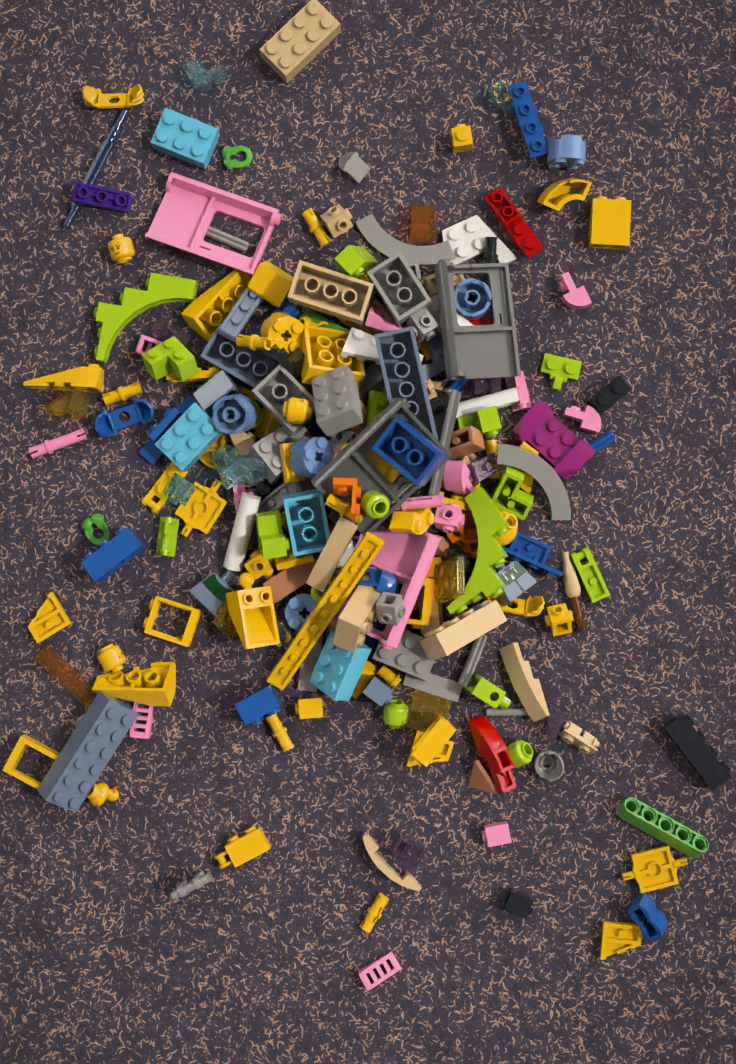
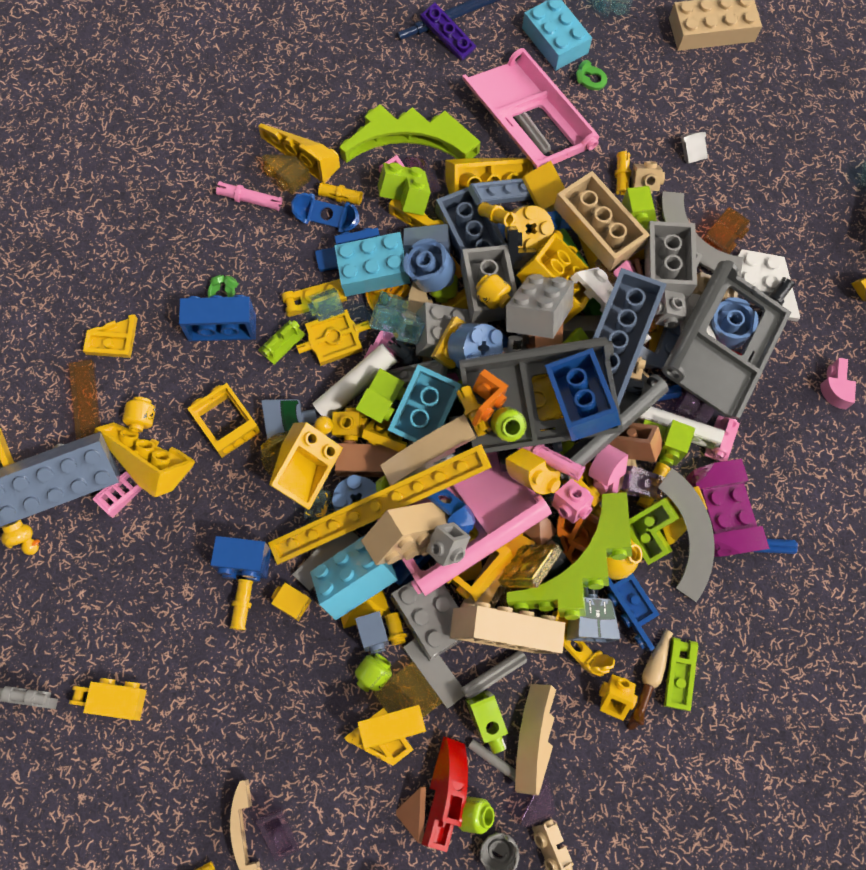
camera: 30 degrees right, 15 degrees down
yellow head [108,234,135,264] -> none
yellow brick [450,124,473,153] -> none
red slope [484,187,544,260] -> none
lime hinge [540,353,582,391] -> none
bright pink brick [562,405,601,434] -> none
black brick [587,375,631,415] -> none

